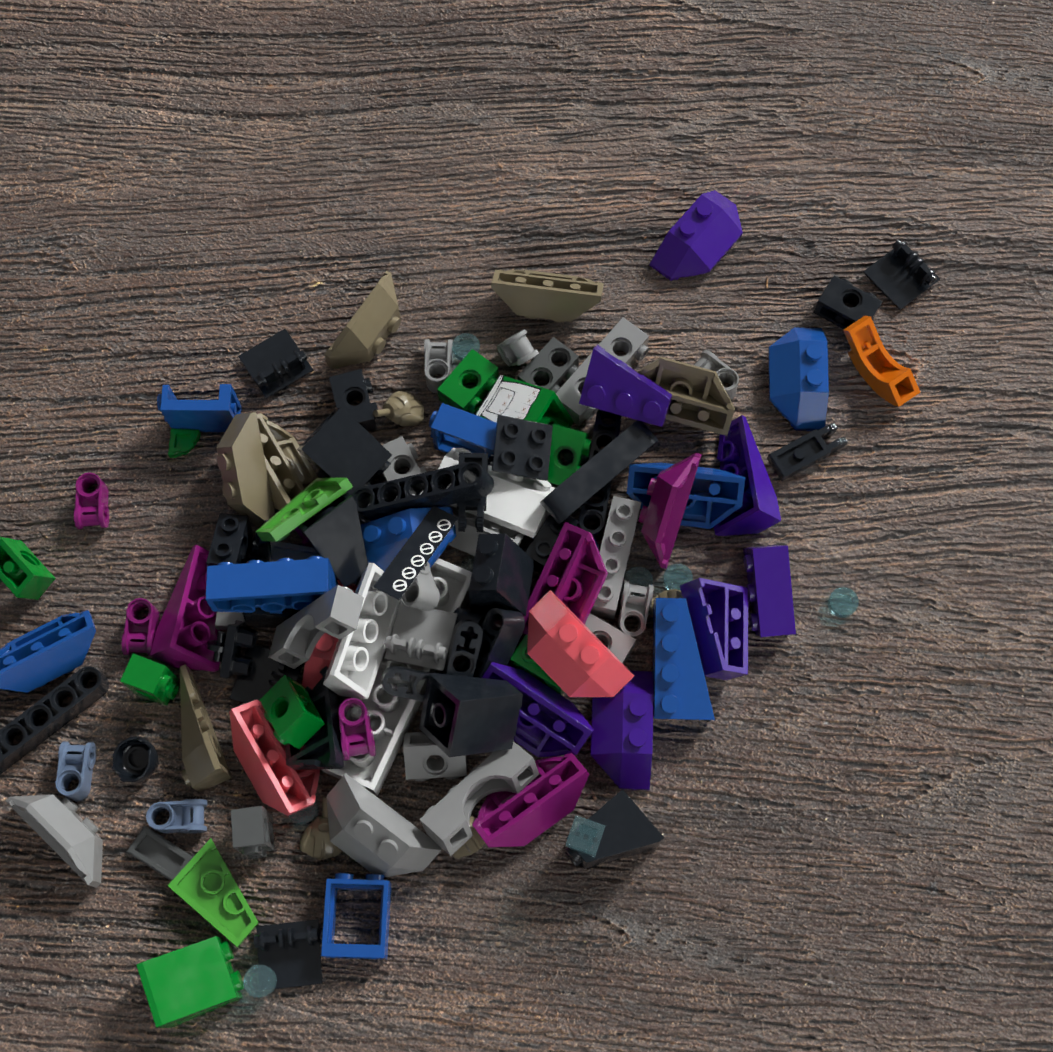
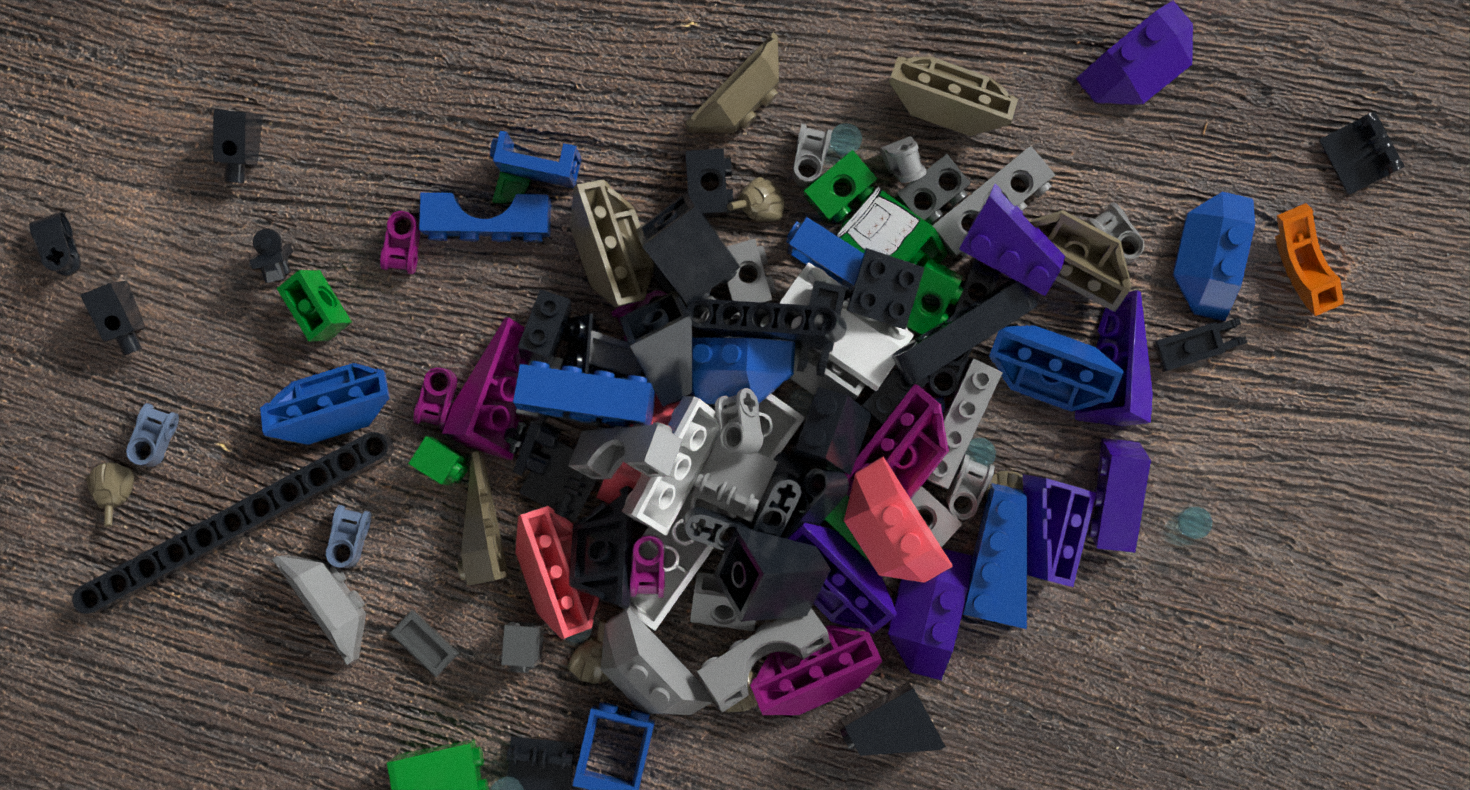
camera: 15 degrees right, 15 degrees up
black hair [112,736,158,783] -> none
sand blue piece [146,799,207,834] -> none
bright green wing [168,838,259,948] -> none
dark tan wedge [216,412,275,527] -> none
black hinge [238,329,314,399] -> none
bright green wing [256,478,353,542] -> none
green brick [260,675,325,749] -> none
black sticker [373,506,459,600] -> none
clear light blue tile [565,815,605,857] -> none
magenta wedge [638,453,702,569] -> none
clear light blue tile [663,564,693,590] -> none
black brick [813,276,882,329] -> none
none -> blue arch [419,192,551,243]

